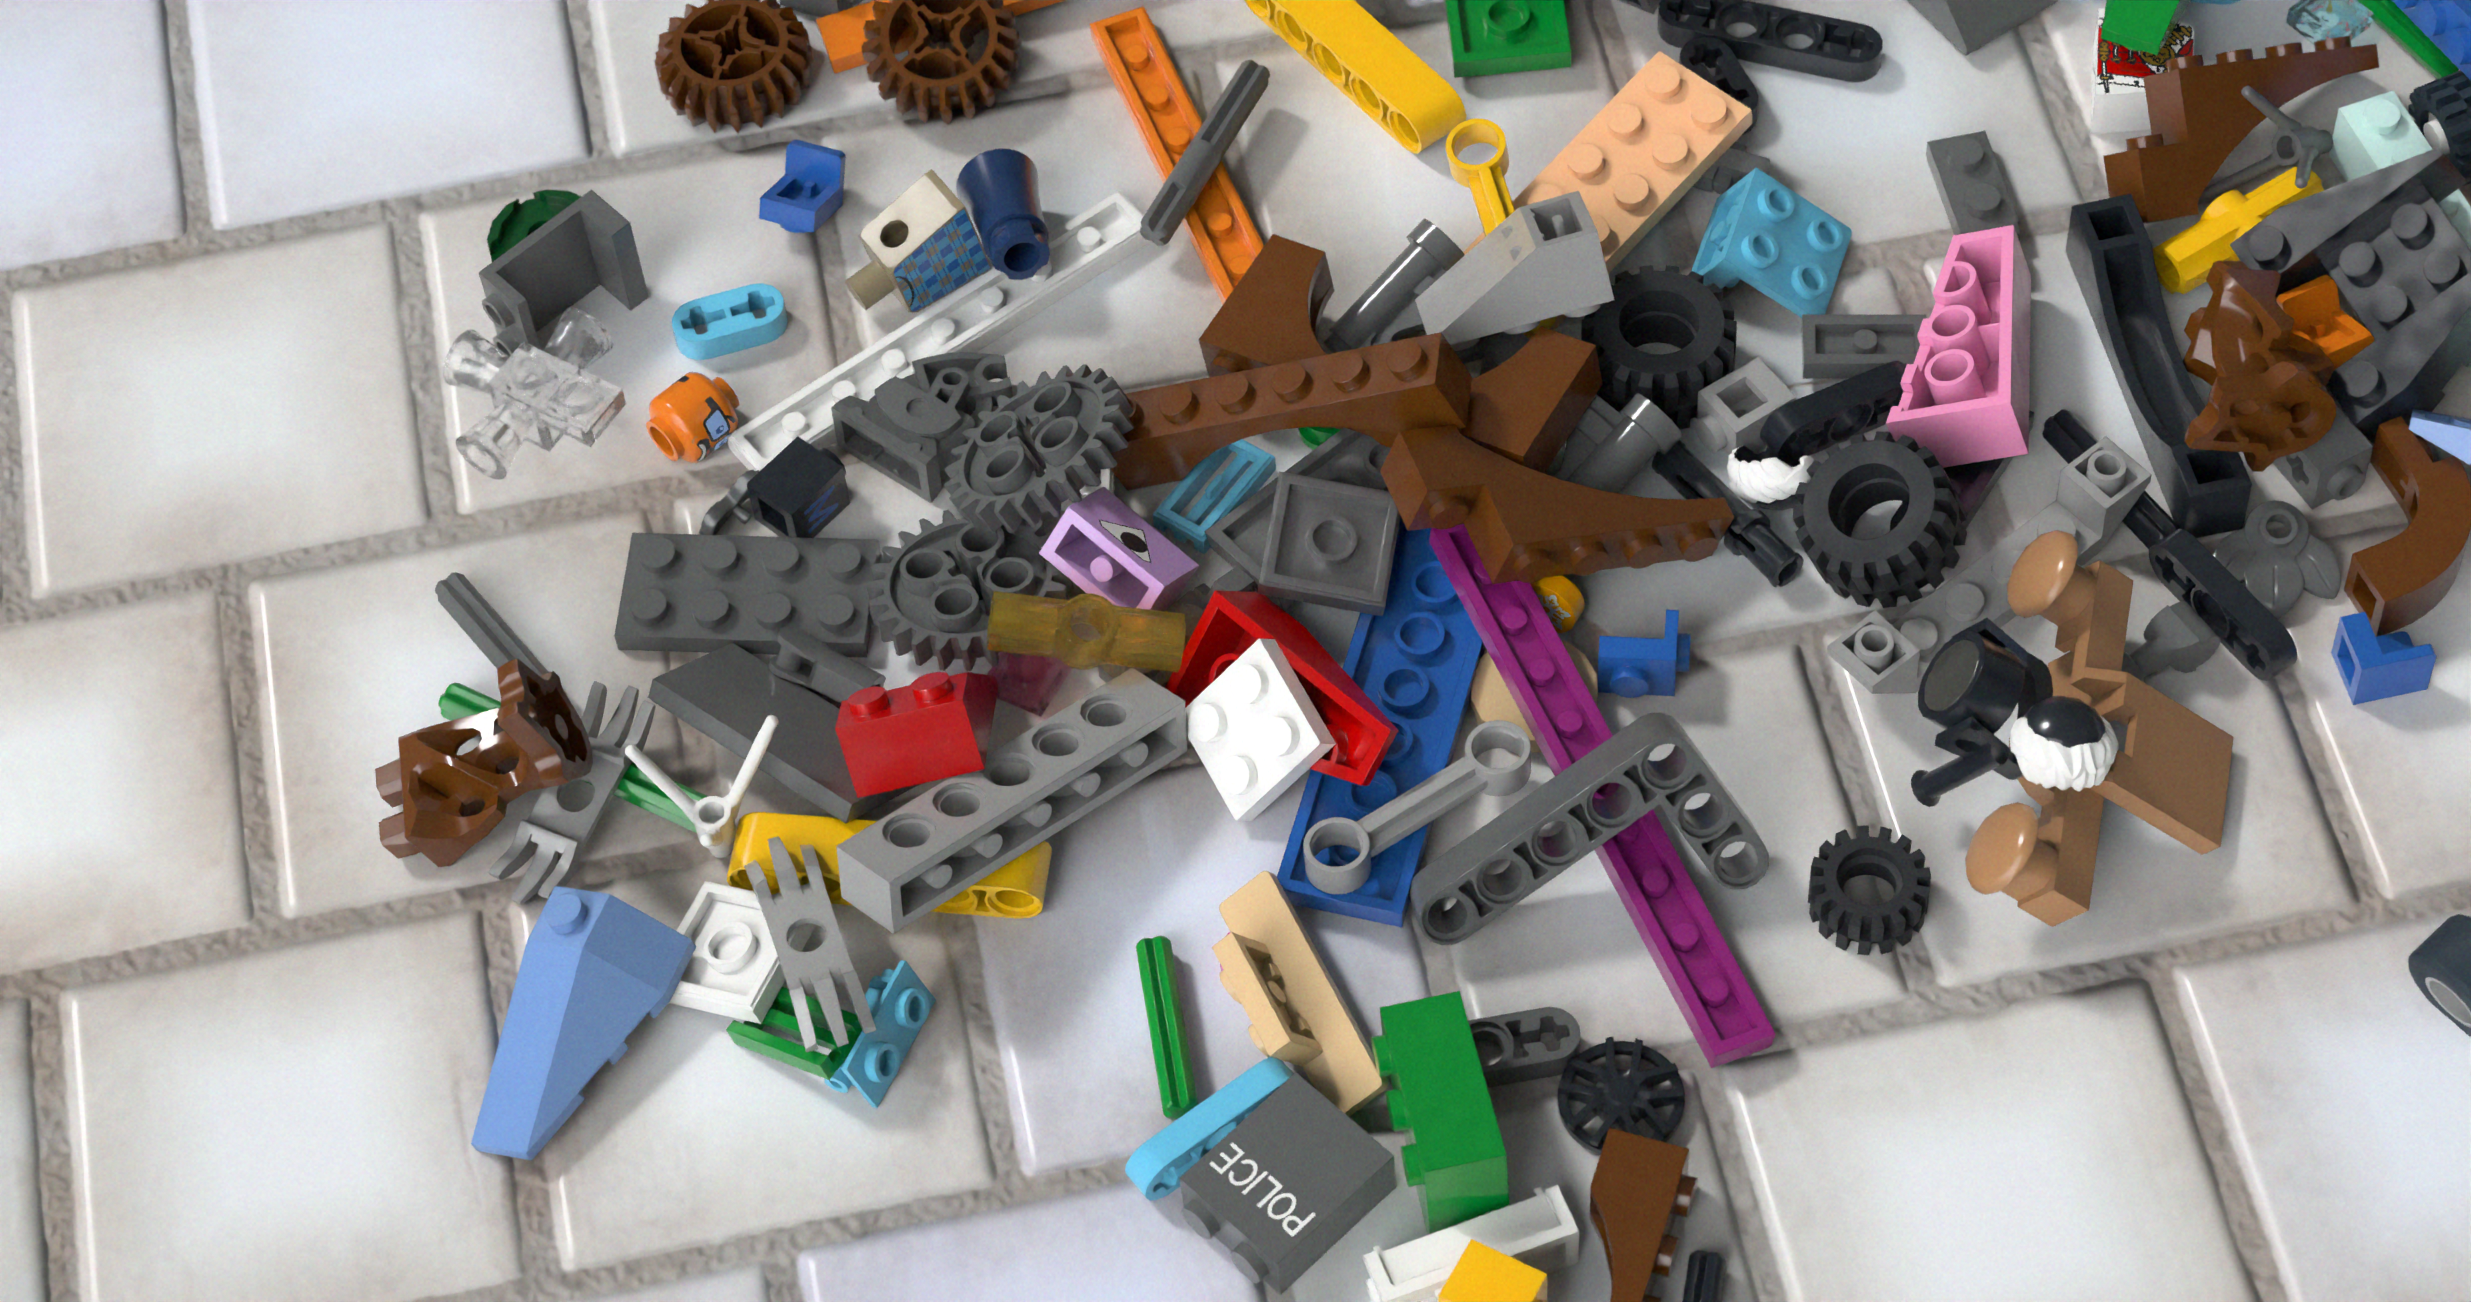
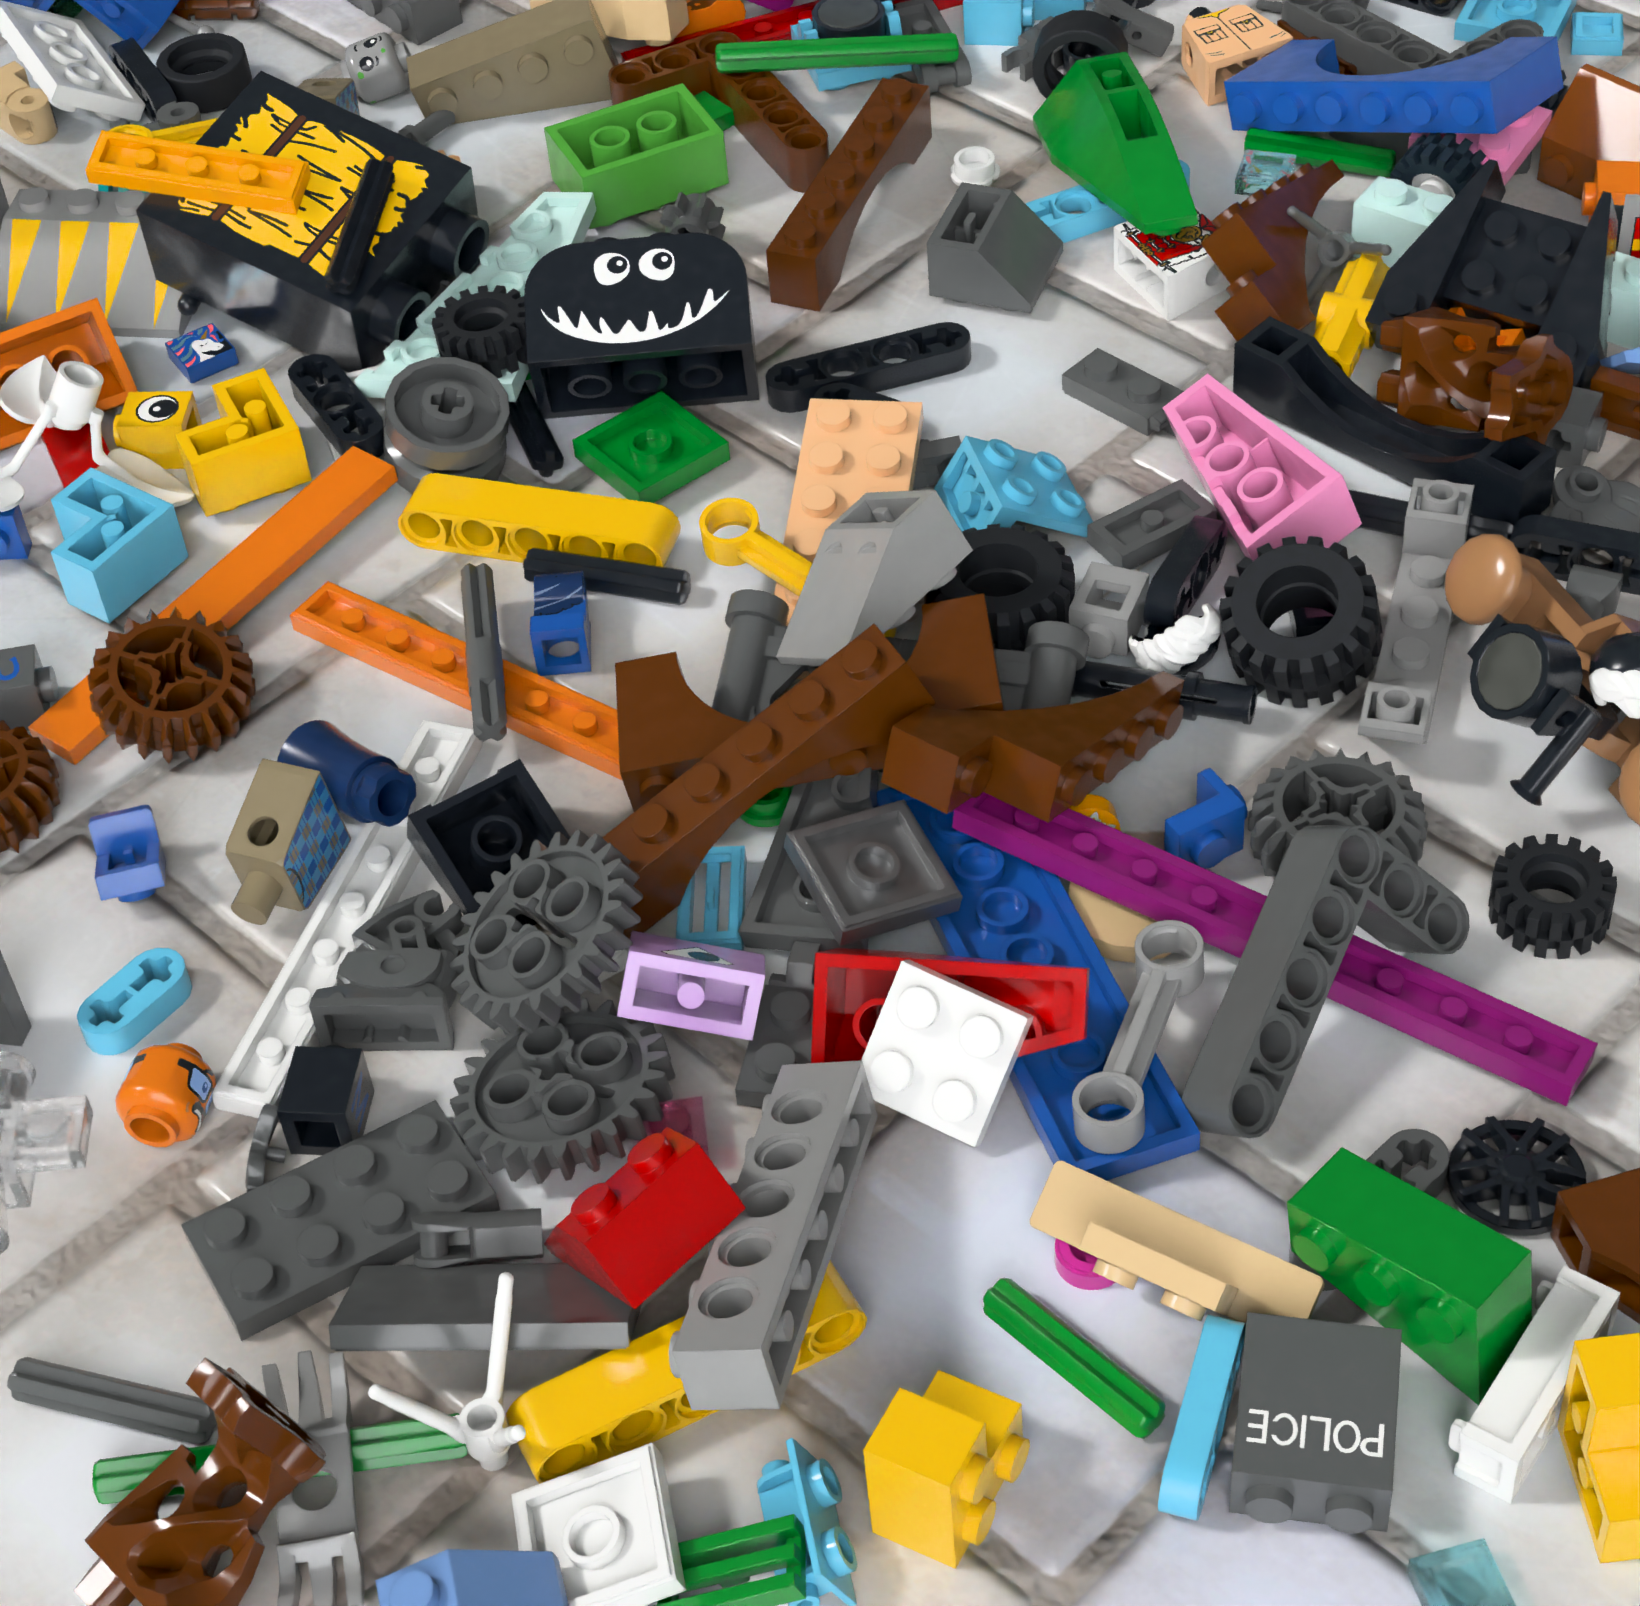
camera: 35 degrees left, 10 degrees down
light grey piece [744,836,876,1053] -> none
clear yellow piece [986,591,1186,672] -> none
none -> black slope [407,759,570,926]
none -> black axle [523,548,691,605]
none -> blue leg [530,571,592,676]
none -> yellow brick [863,1370,1030,1569]
none -> dark grey gear [1248,748,1428,877]

